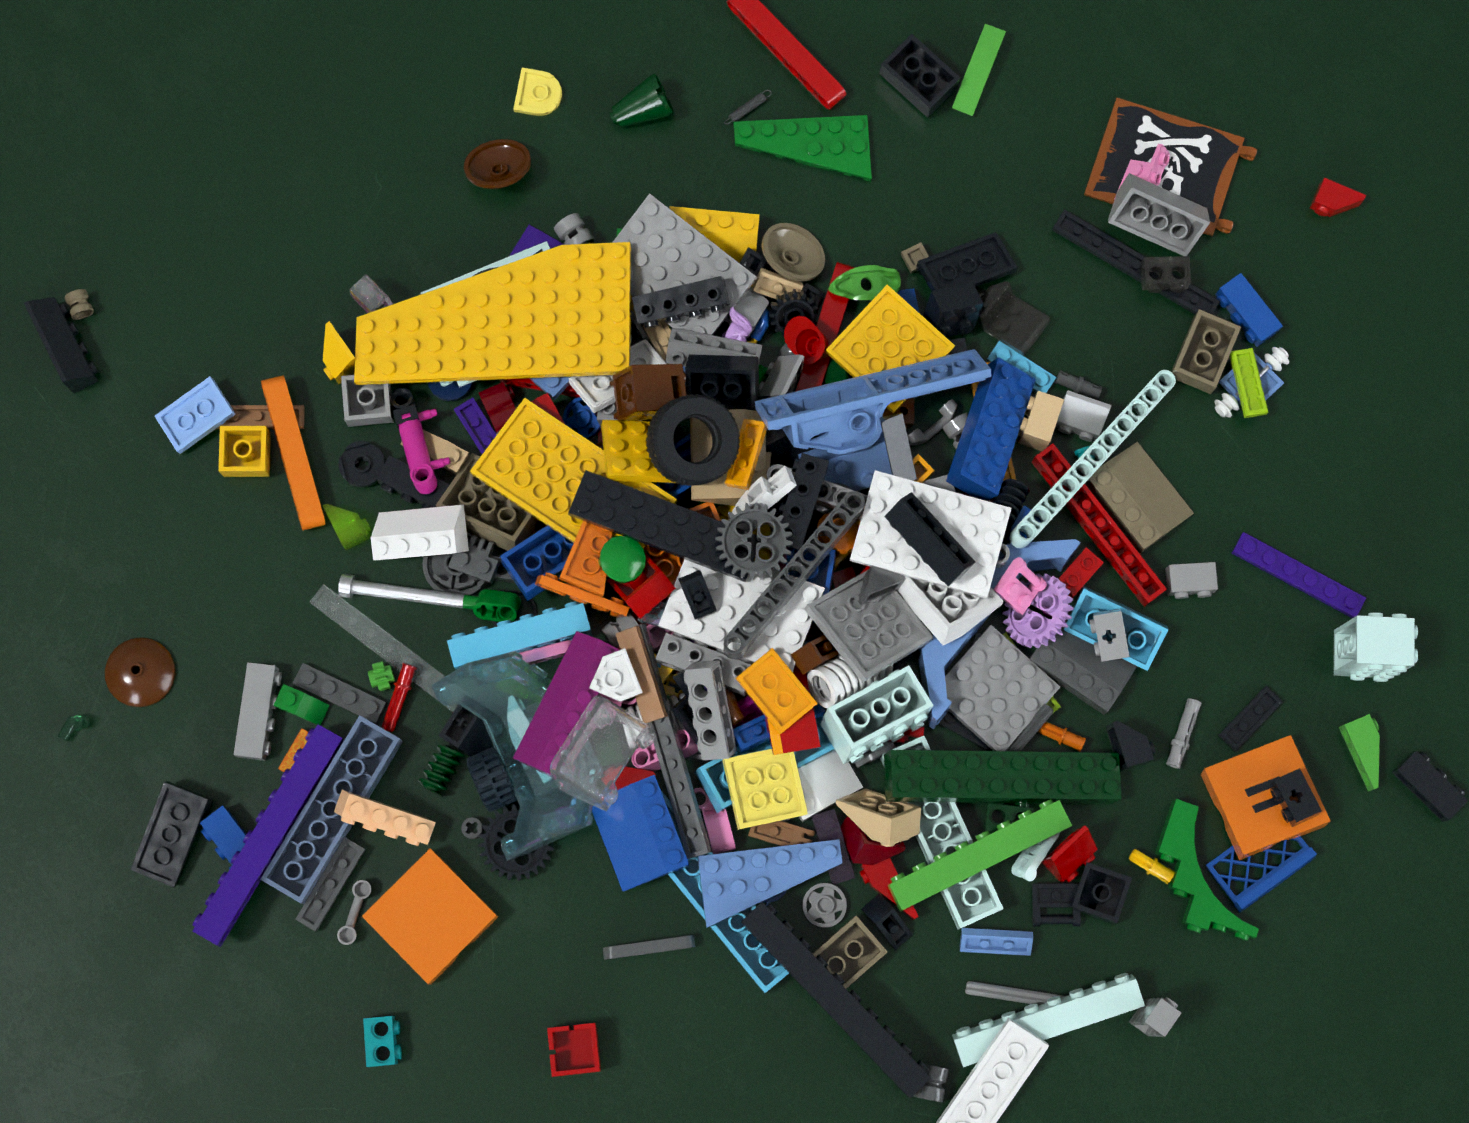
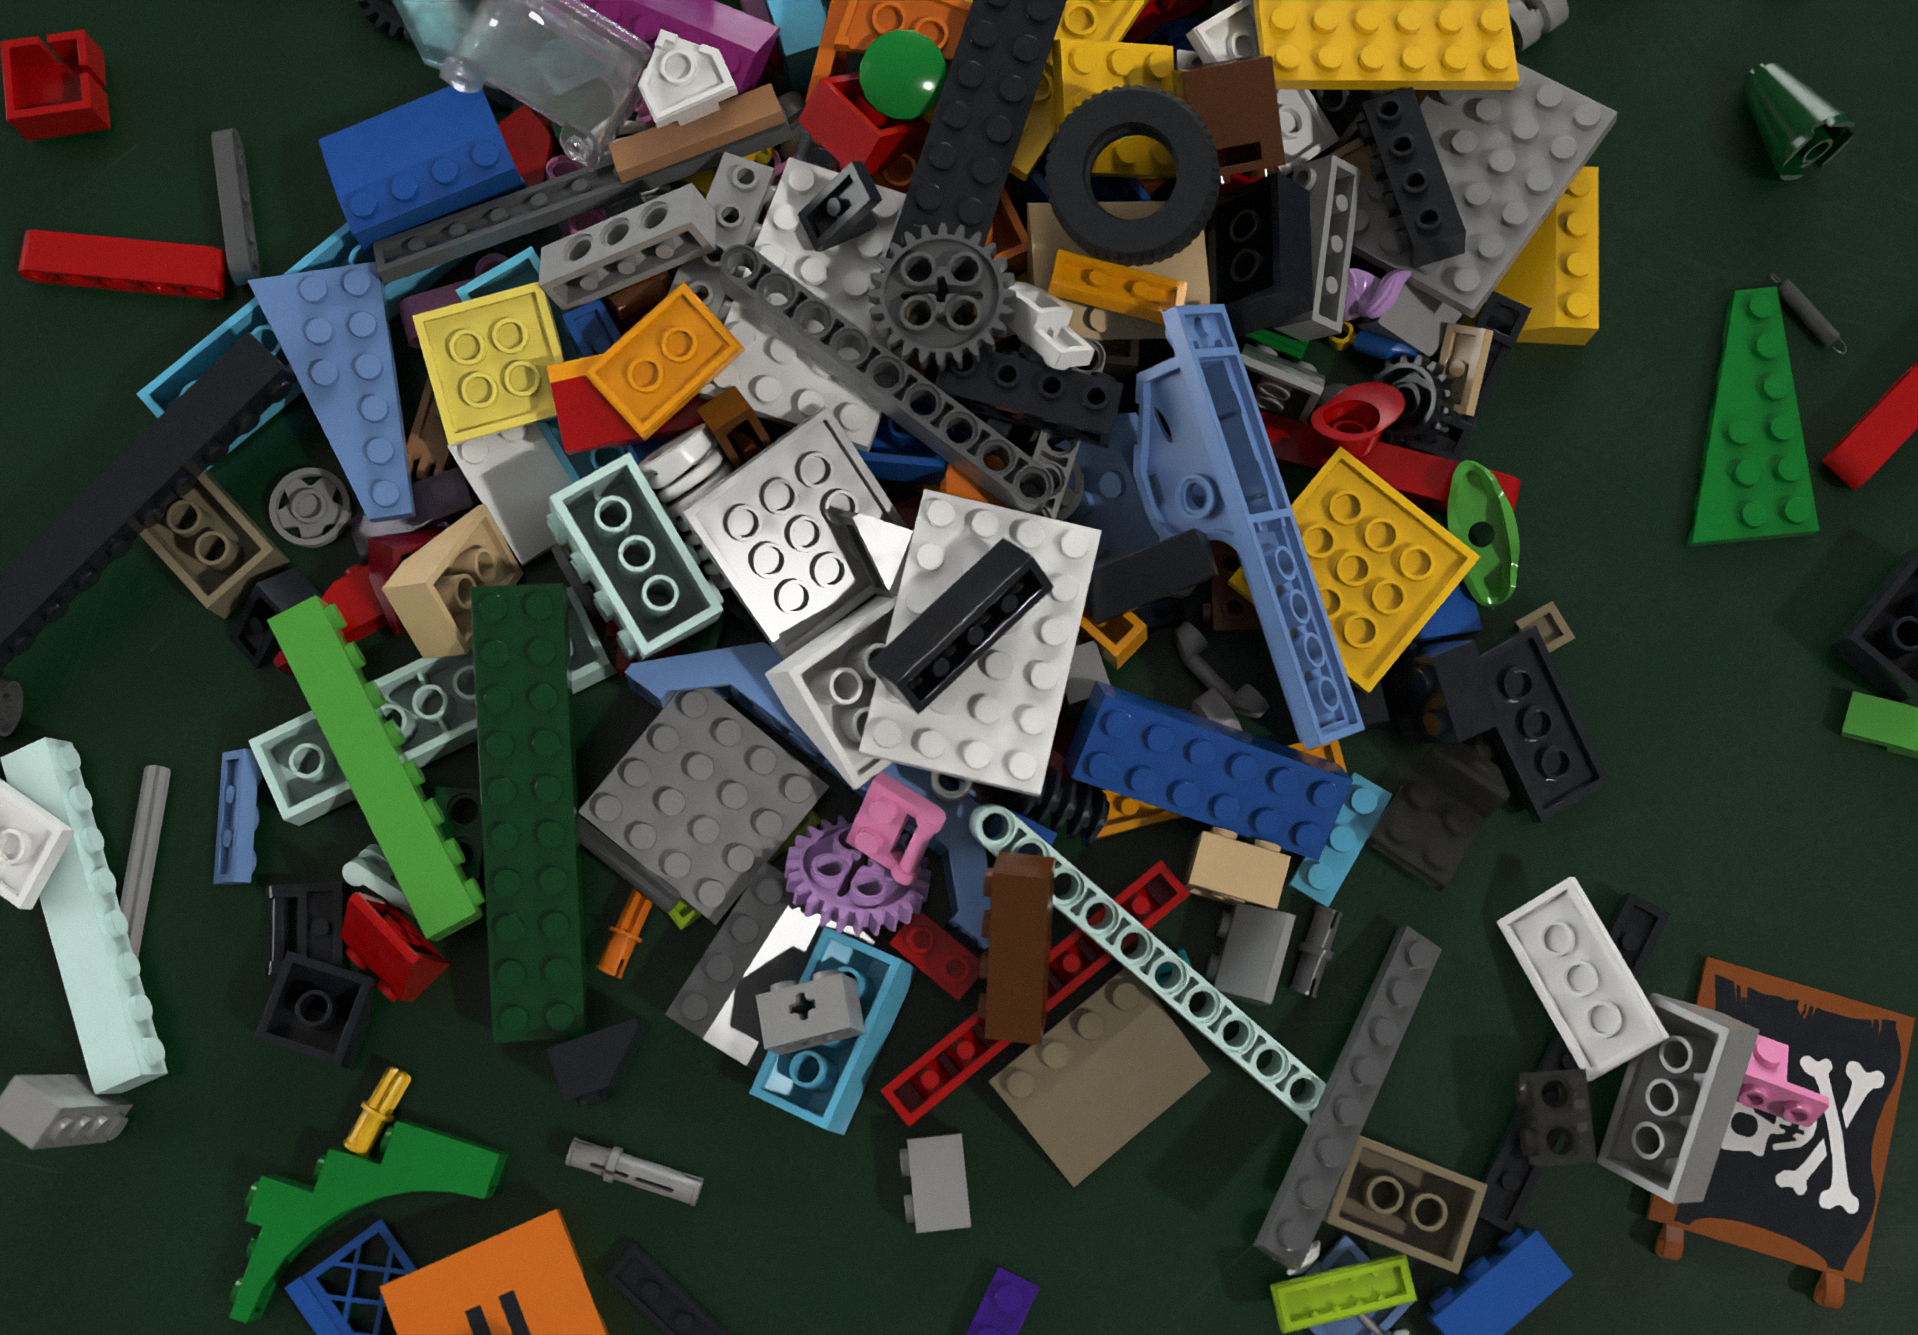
camera: 90 degrees right, 0 degrees up
dark tan dish [762,223,825,281] -> none
none -> red beam [17,230,229,299]
none -> reddish brown brick [978,851,1055,1045]
none -> dark grey plate [1253,925,1442,1270]
none -> white tile [1496,877,1670,1081]

